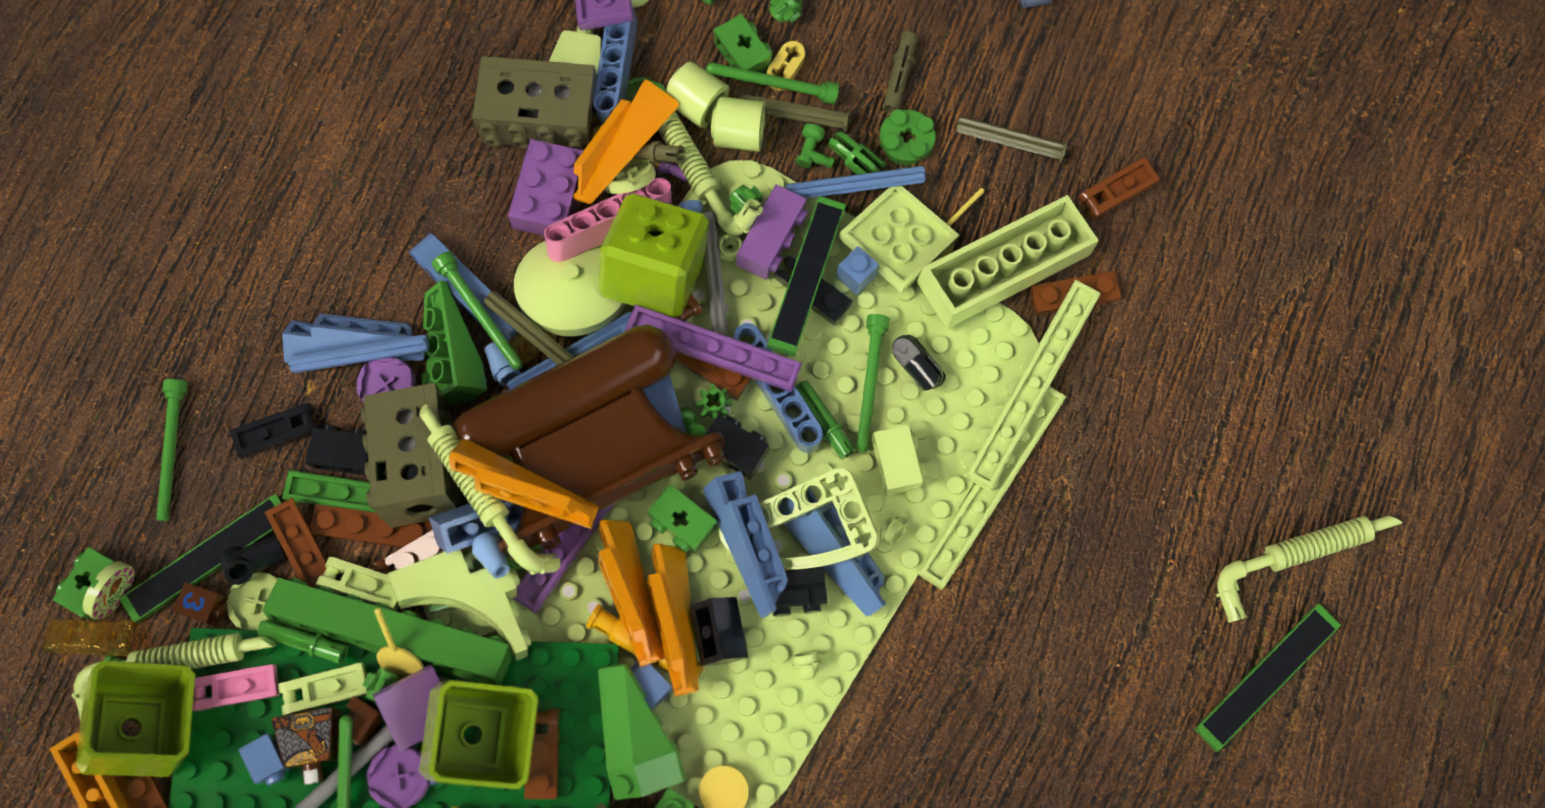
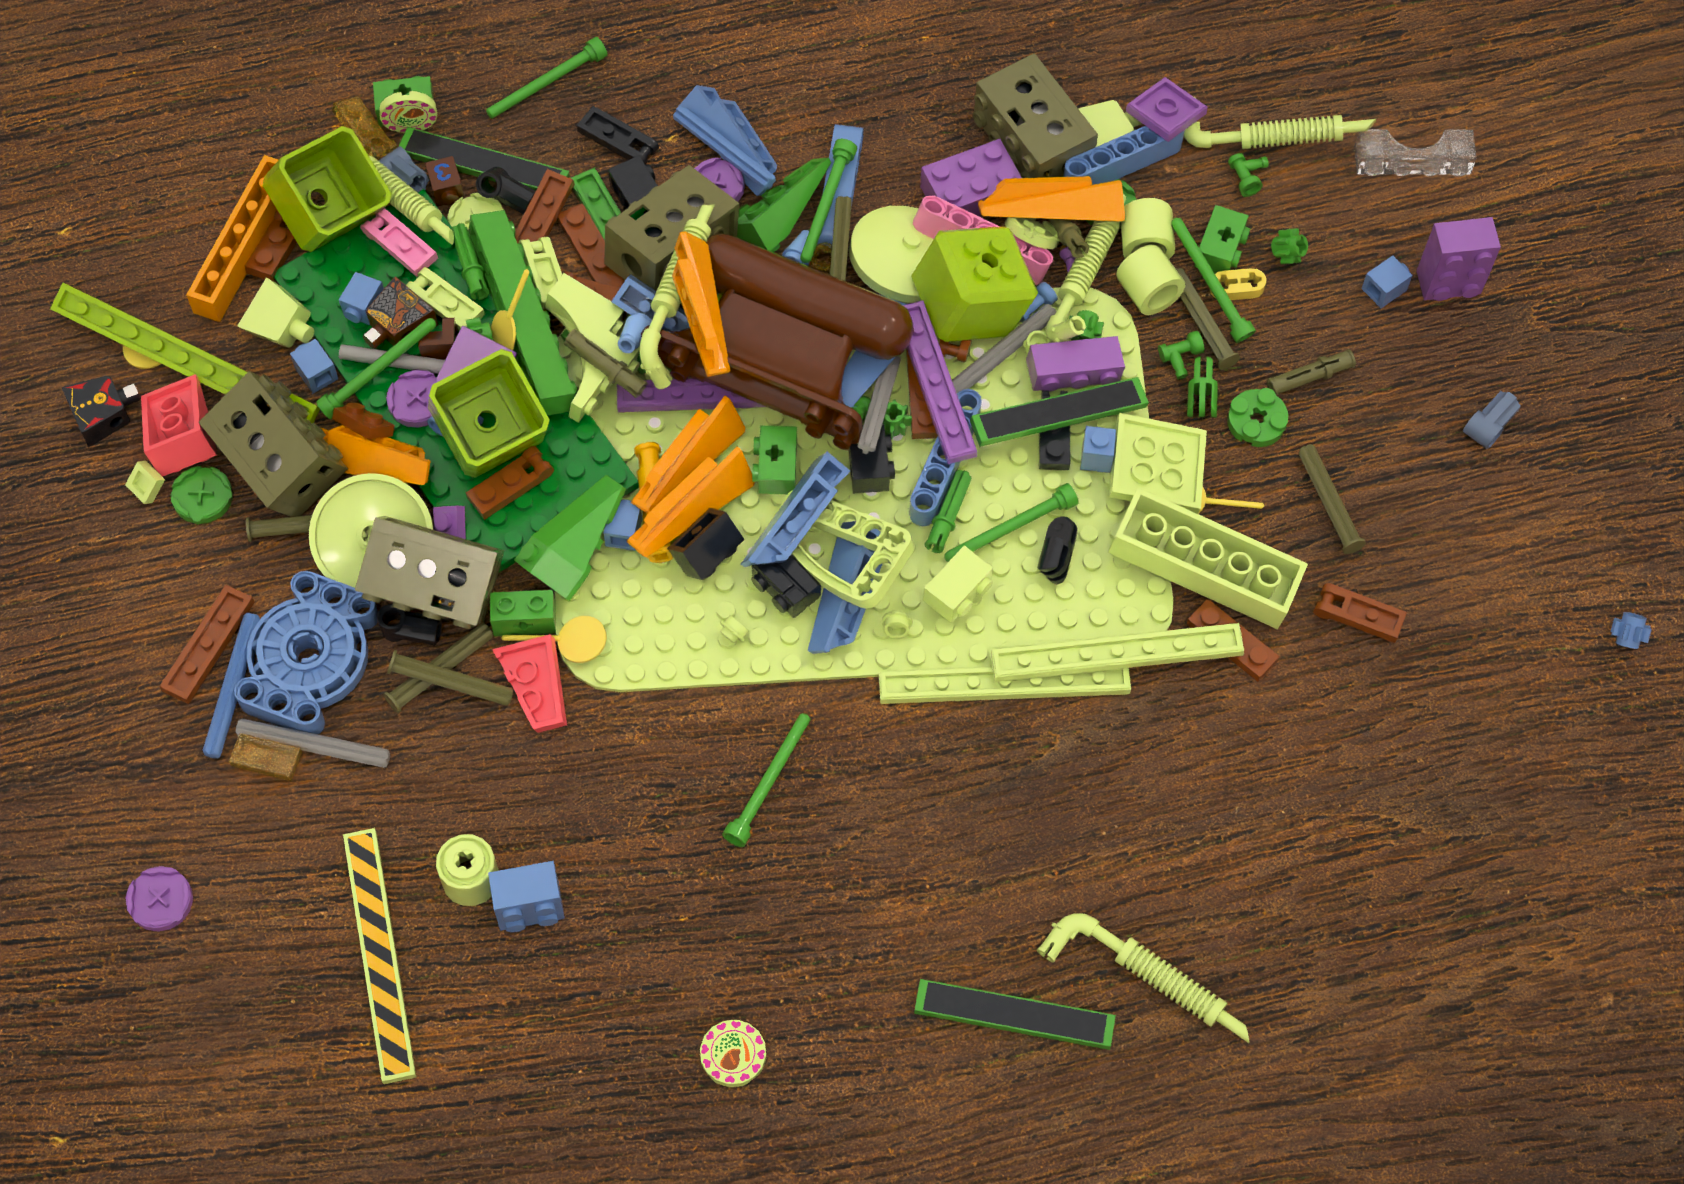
camera: 55 degrees right, 10 degrees down
medium blue axle [785,166,926,198] -> none
none -> sand blue piece [378,146,429,193]
none -> olive pin [564,329,648,398]
none -> bright green piece [722,713,811,847]
none -> light grey axle [858,356,901,454]
none -> medium blue gear [1610,612,1652,649]

